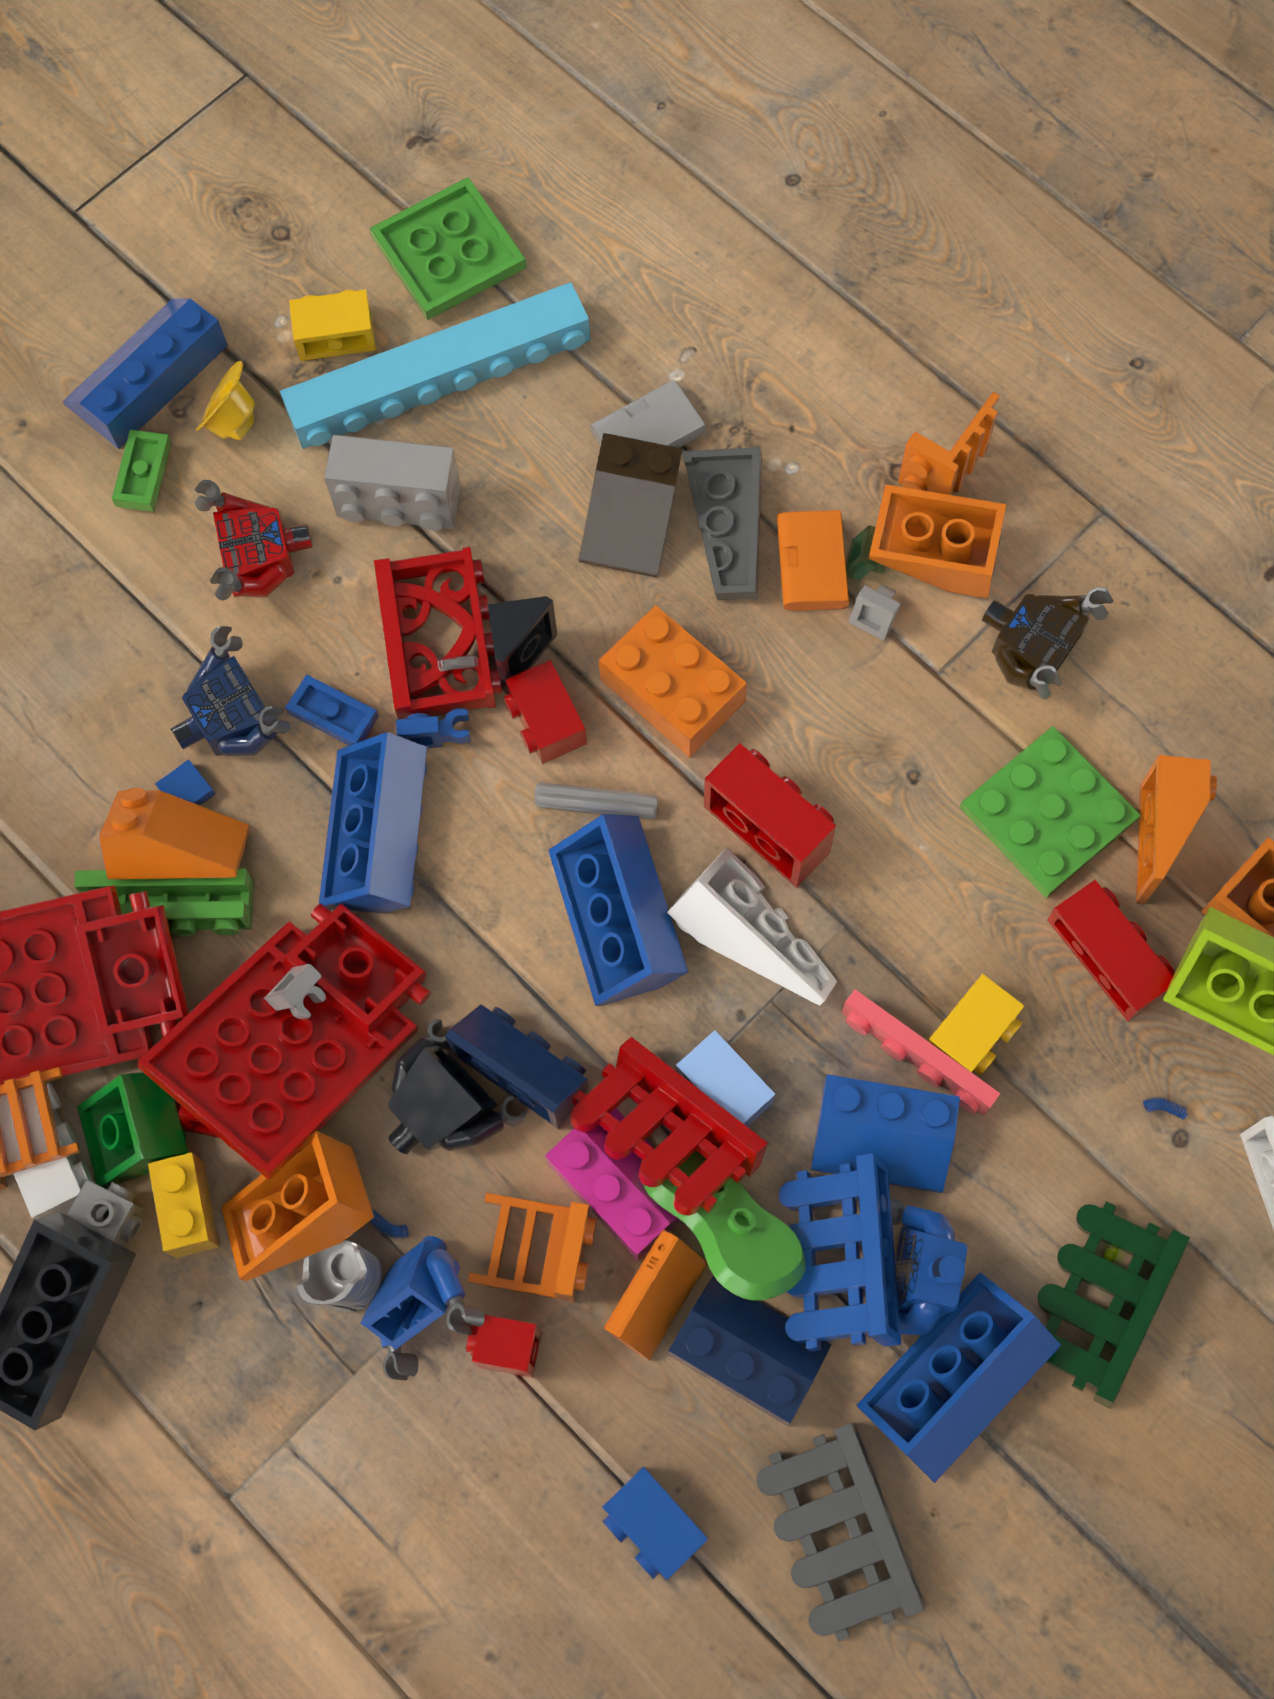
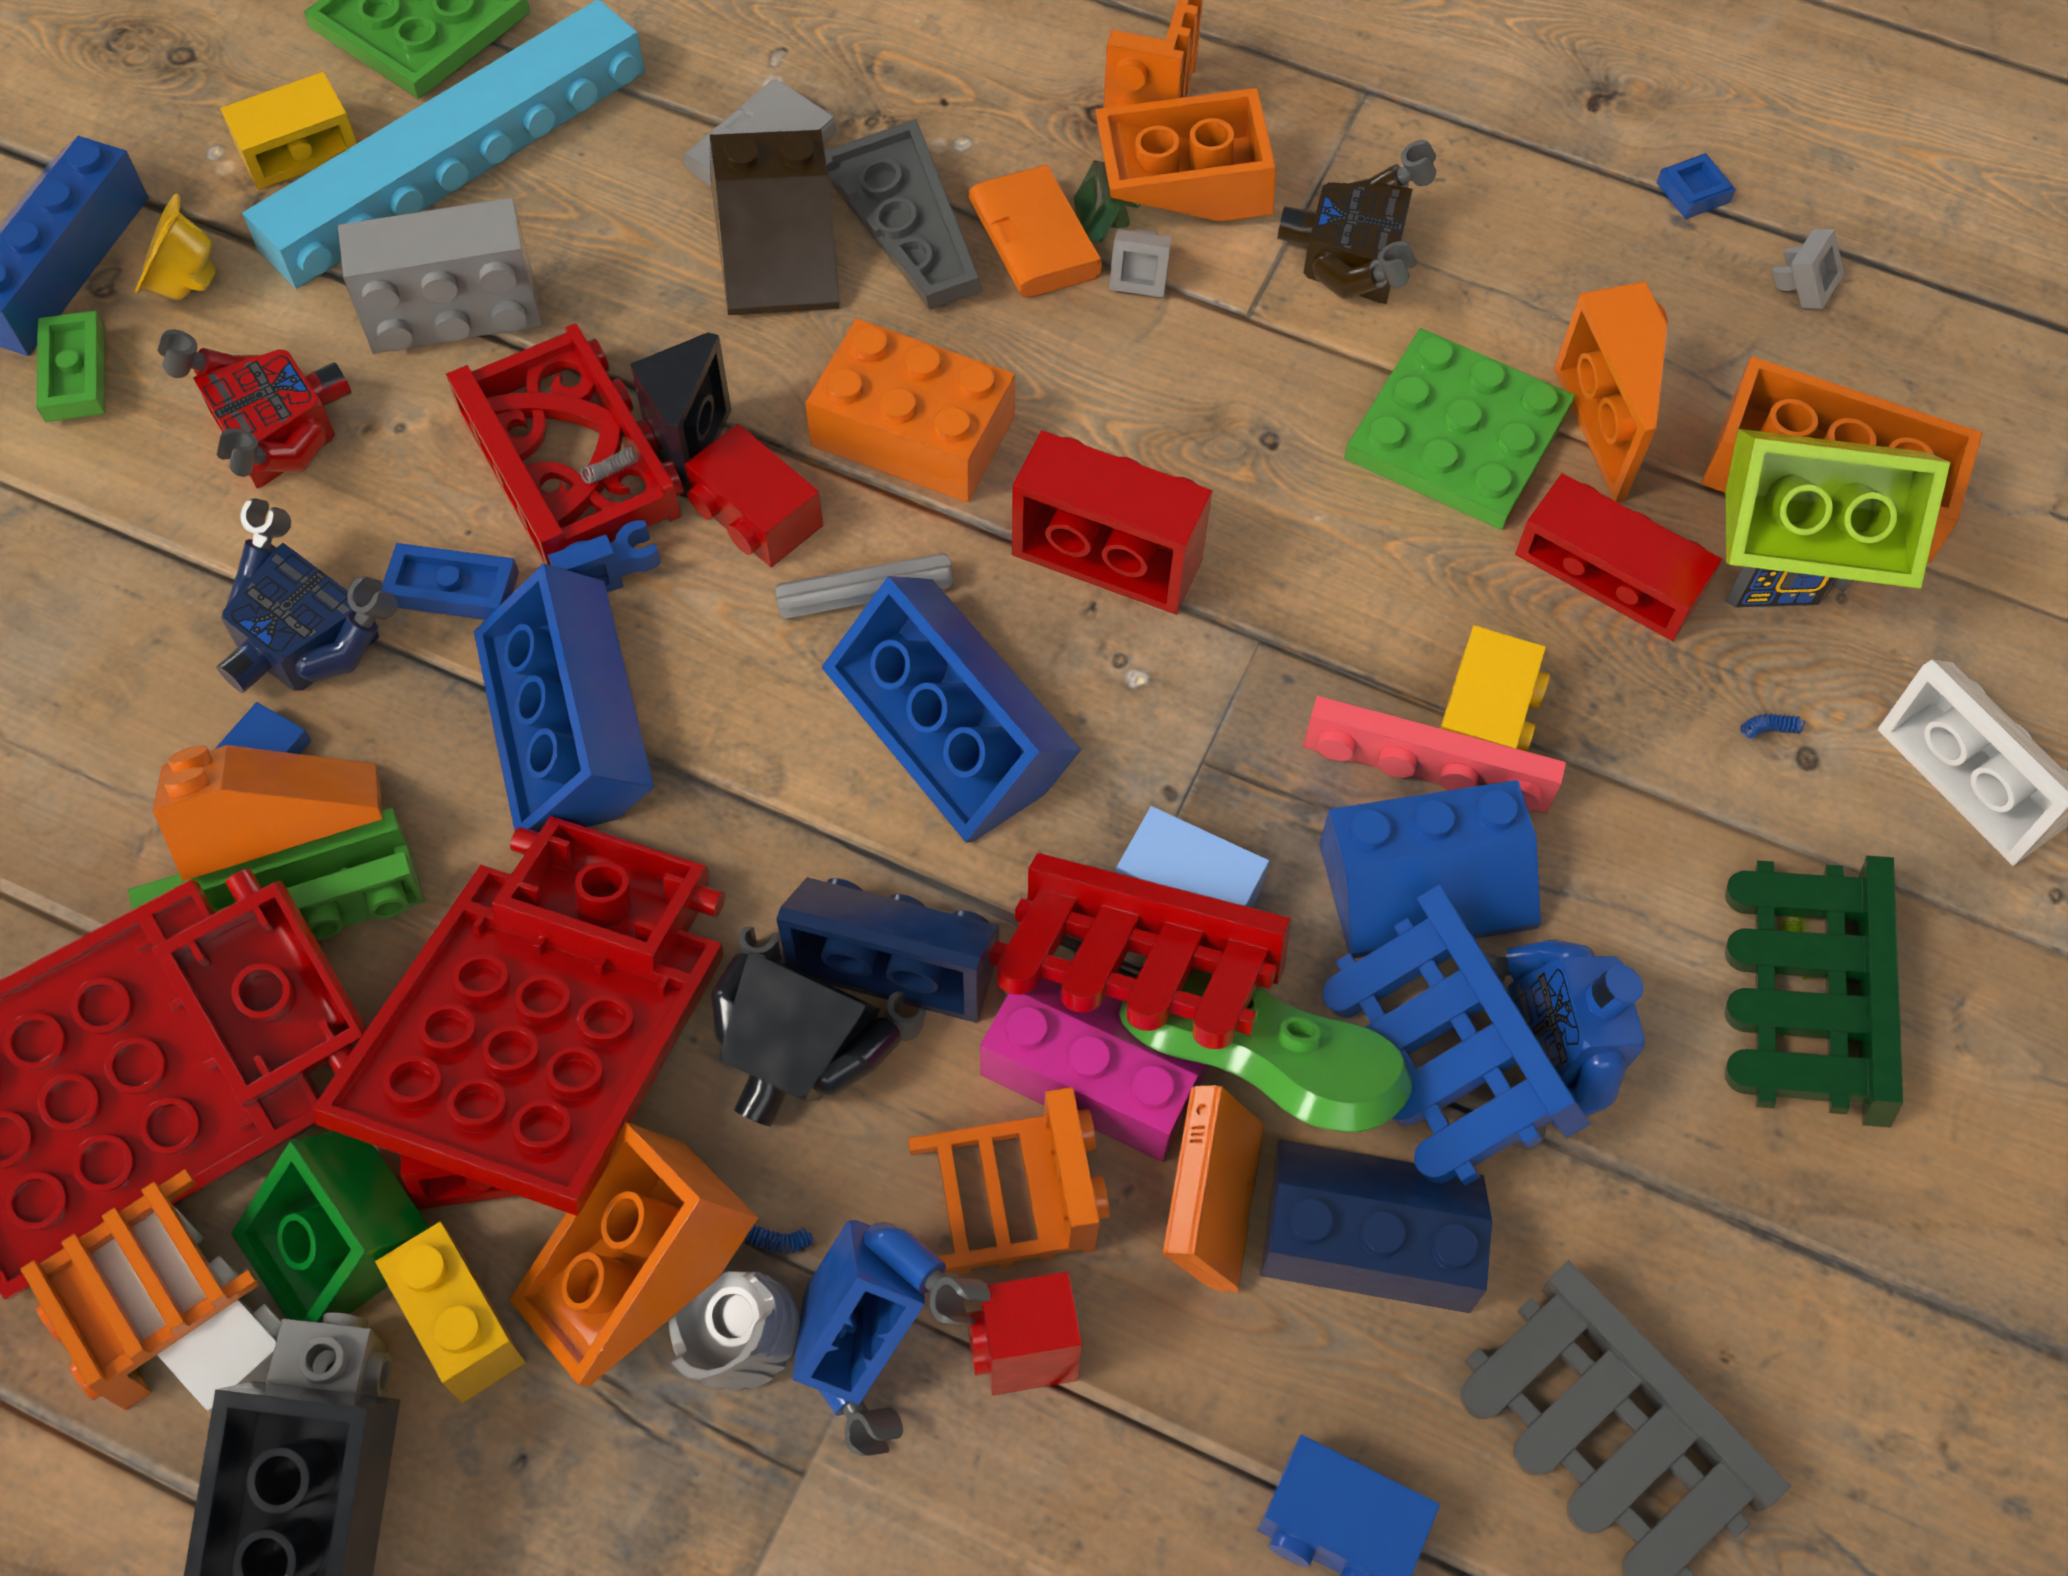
camera: 25 degrees left, 10 degrees down
light grey tile [264,964,326,1019] -> none
white wedge [667,847,837,1006] -> none
blue slope [856,1272,1061,1483] -> none

